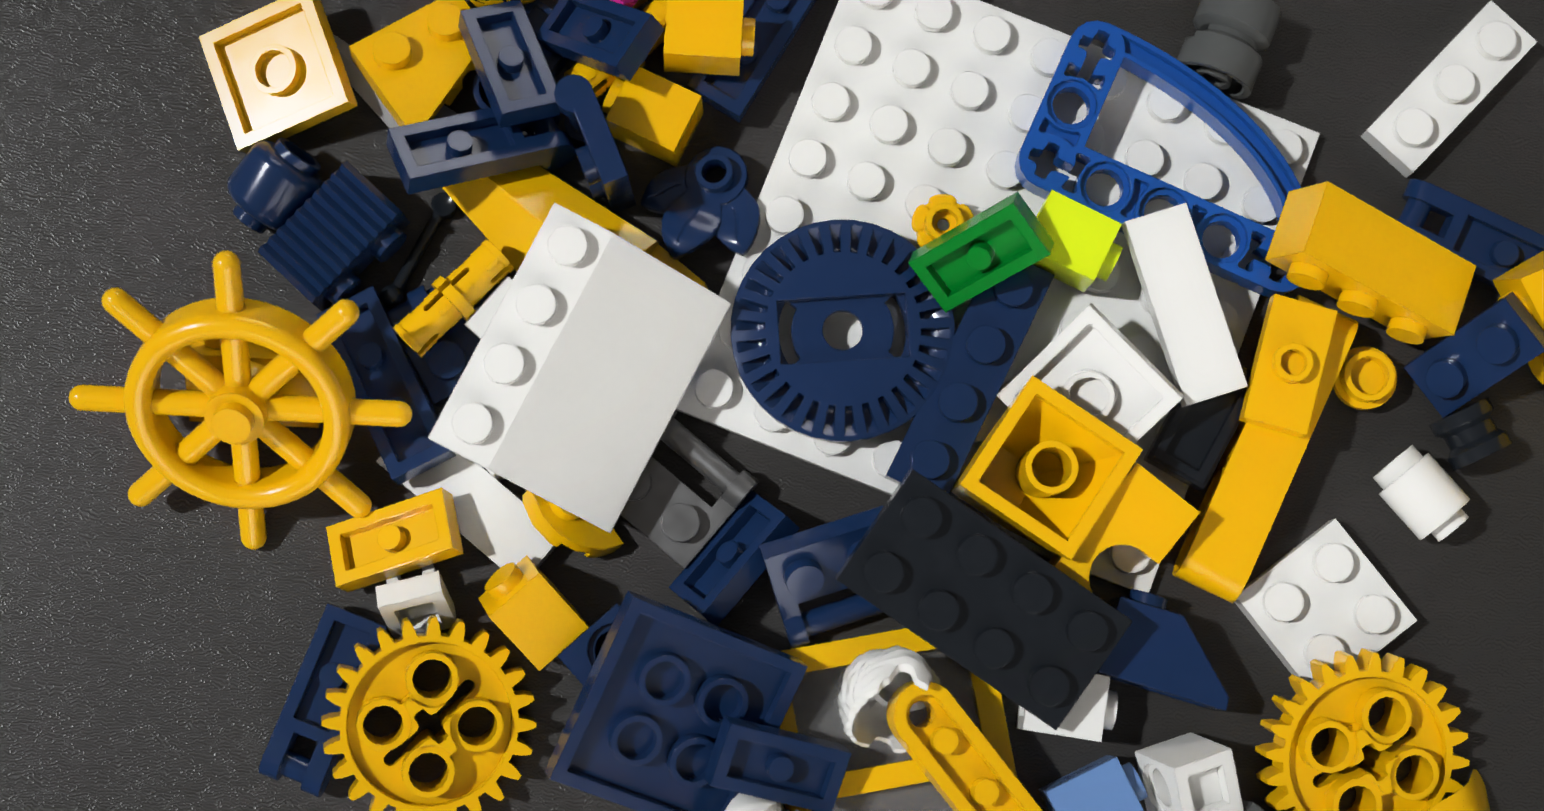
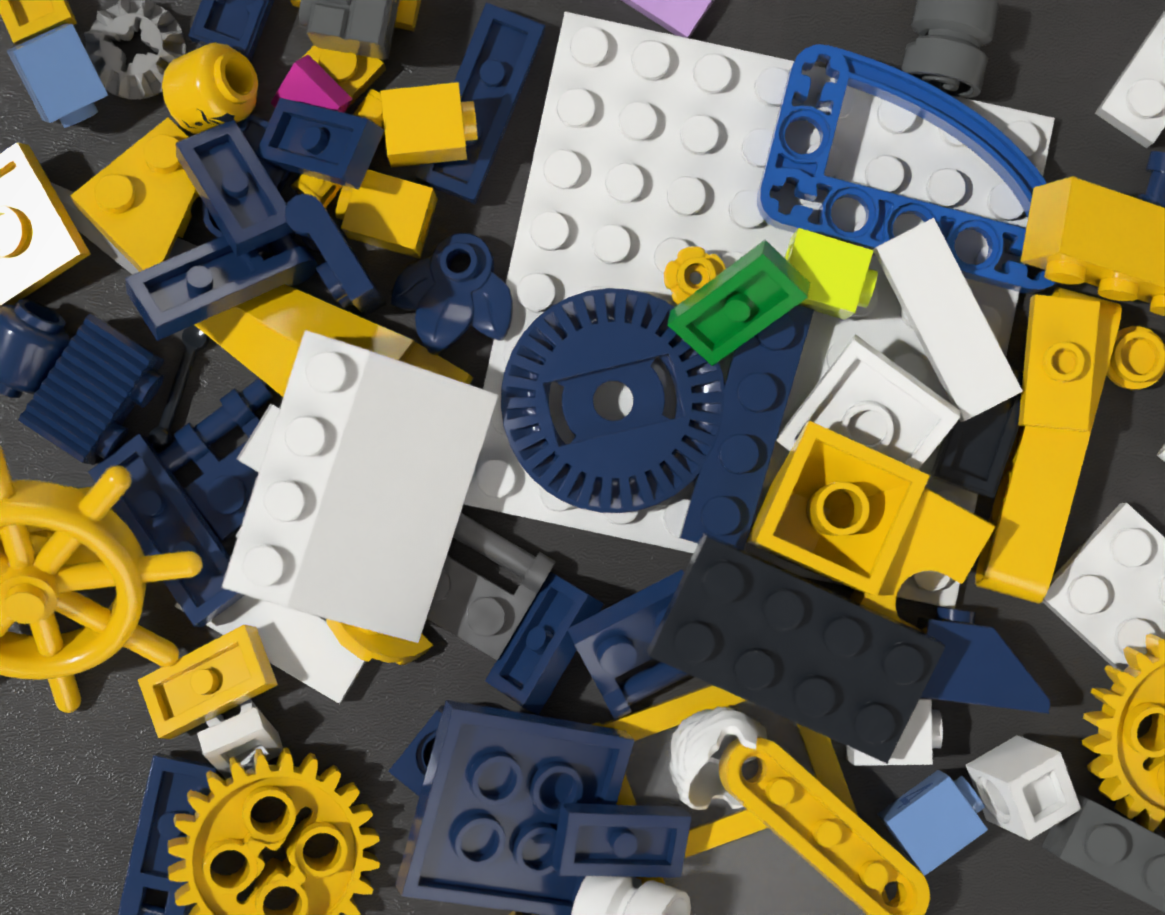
camera: 10 degrees left, 5 degrees up
yellow pin [393,239,514,358] -> none
yellow brick [478,555,589,671] -> none

